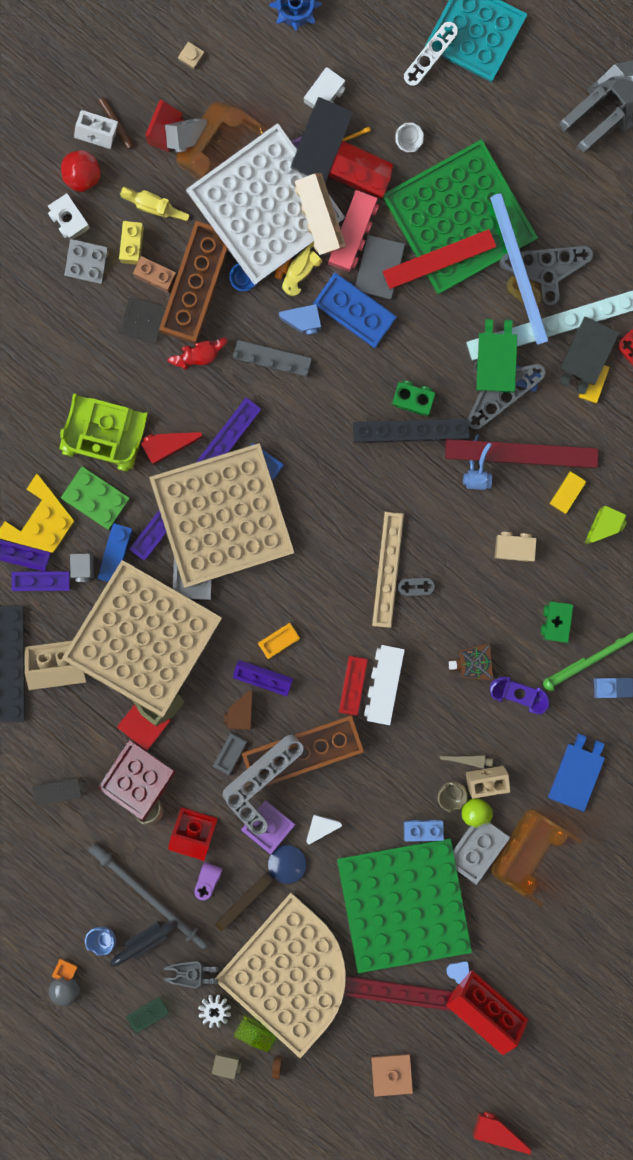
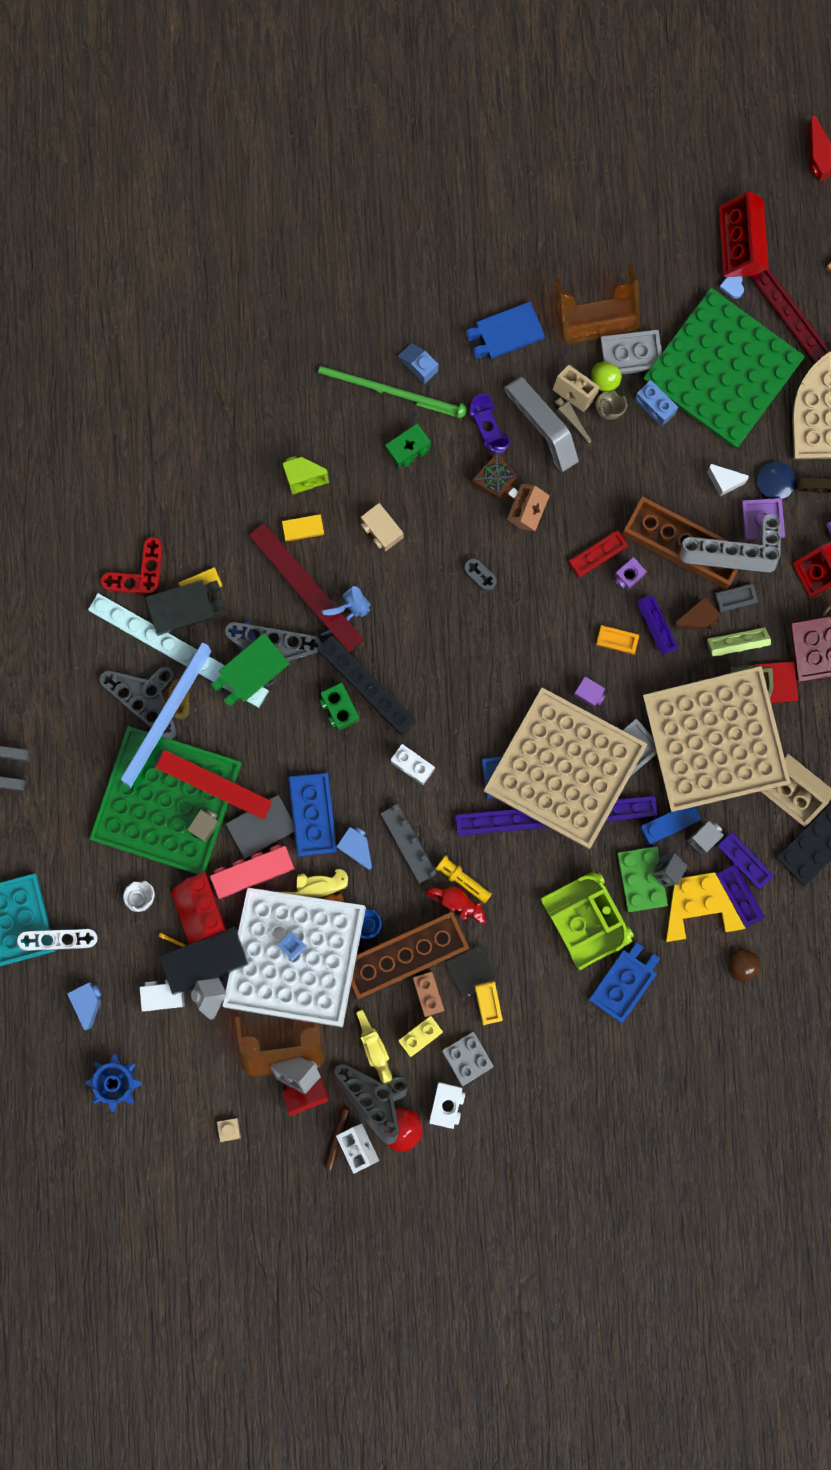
camera: 130 degrees left, 5 degrees down
red slope [141,432,203,465] -> none
brick [295,173,346,255] -> none
white brick [364,645,405,725] -> none
tan tile [372,512,404,628] -> none
none -> medium blue slope [67,983,102,1030]
none -> dark tan brick [188,809,219,842]
none -> light grey slope [191,978,226,1020]
none -> medium blue plate [277,931,307,961]
none -> dark grey beam [333,1064,409,1144]
none -> white brick [391,744,435,785]
none -> yellow pin [435,855,492,904]
none -> yellow tile [474,980,503,1025]
none -> light grey beam [504,376,579,472]
none -> nougat brick [507,484,550,531]
none -> medium lavender brick [573,677,606,708]
none -> blue tile [589,942,660,1023]
none -> medium lavender brick [614,557,647,591]
none -> dark grey brick [652,853,687,887]
none -> yellowish green plate [707,628,771,656]

